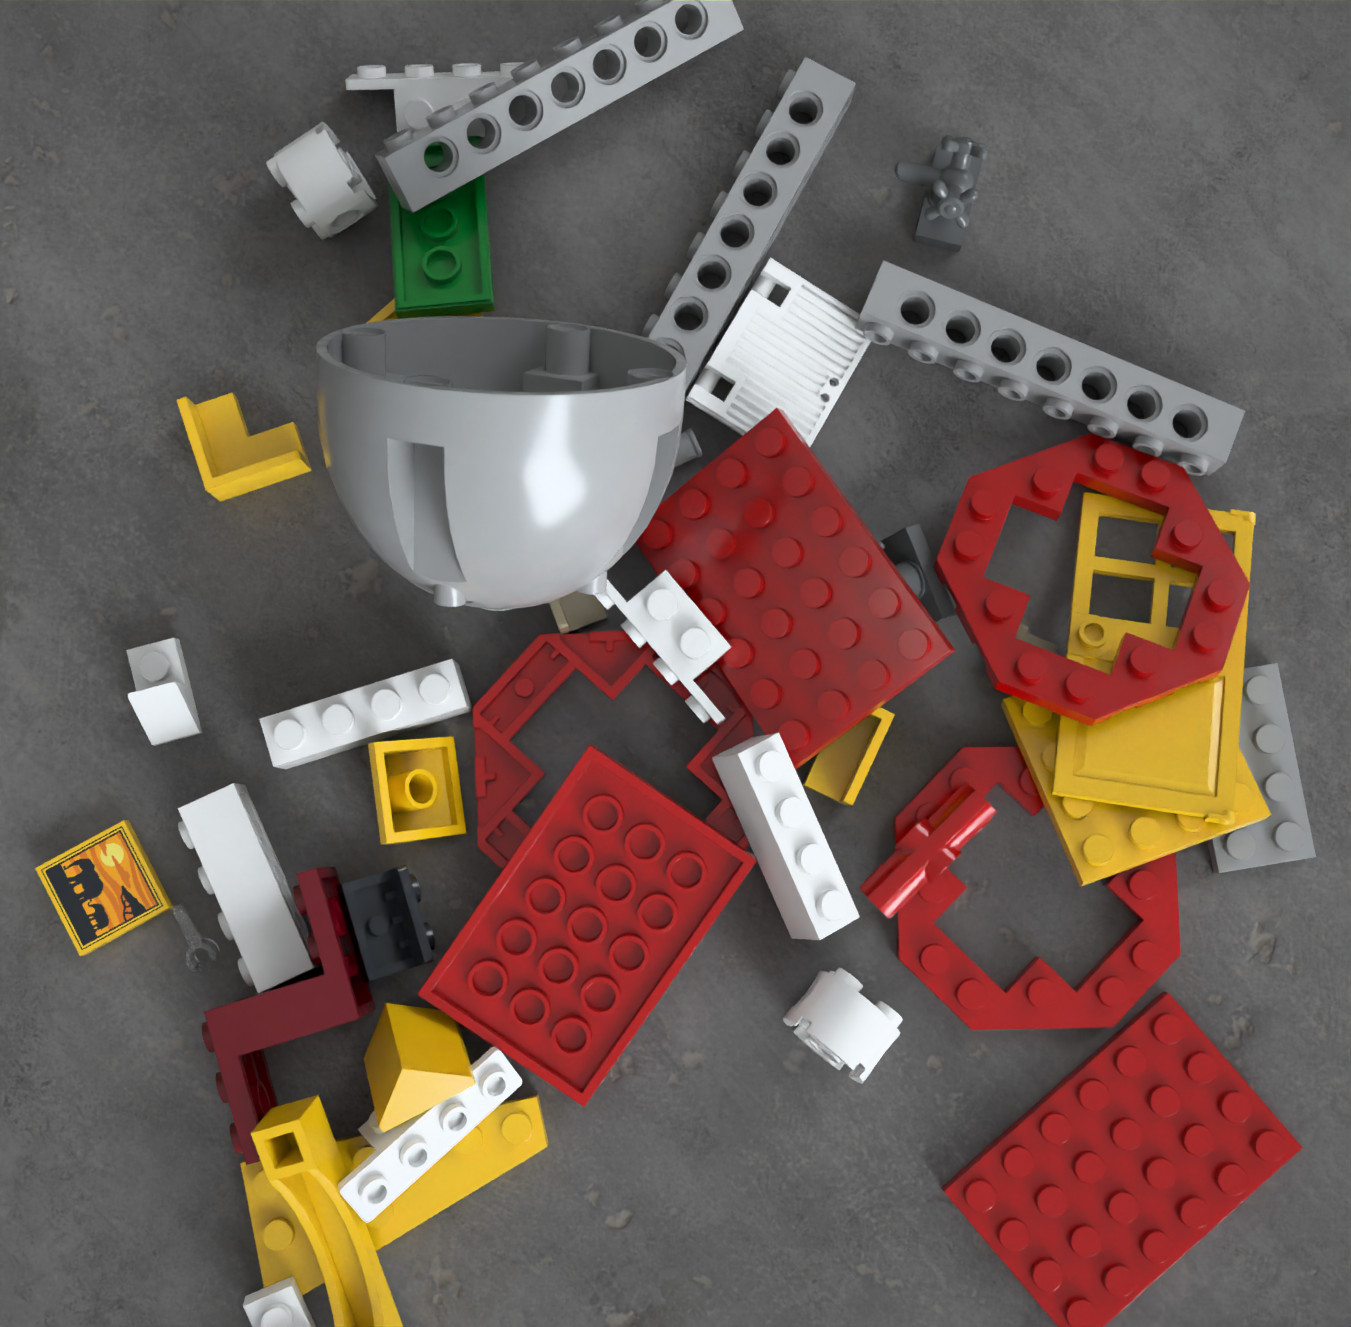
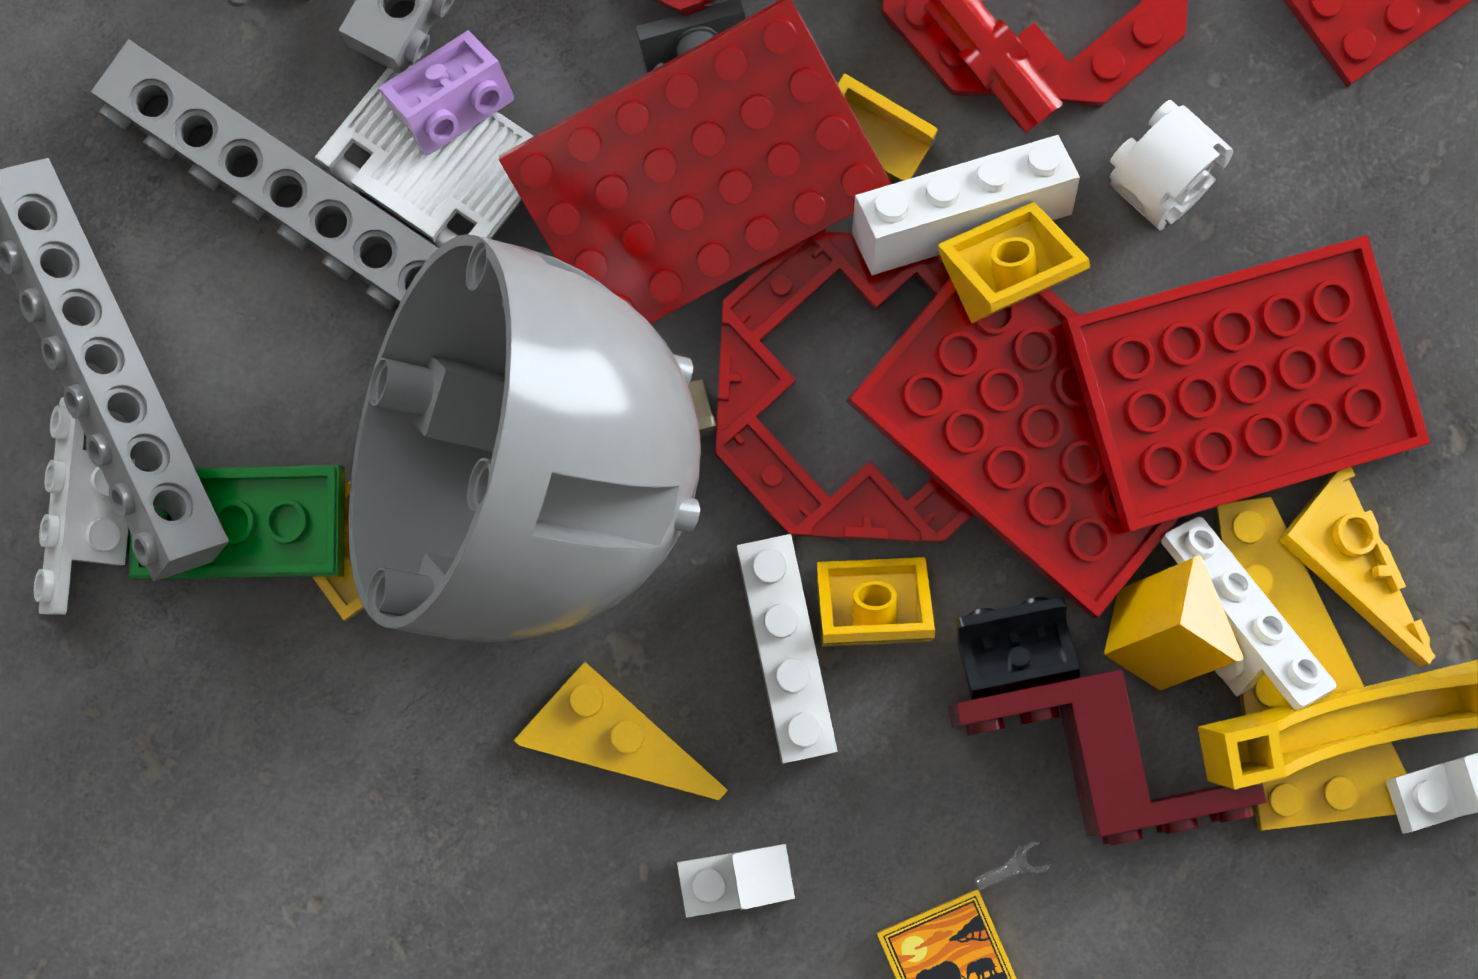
camera: 85 degrees left, 0 degrees up
yellow panel [177,393,312,502] -> none
white brick [178,783,322,993] -> none
white brick [266,122,379,240] -> none
white bracket [594,570,731,725] -> none
none -> lavender bracket [378,30,514,155]
none -> yellow wing [514,662,728,800]
none -> yellow slope [937,202,1090,324]
none -> red plate [1061,235,1431,533]
none -> yellow wing [1279,467,1435,668]

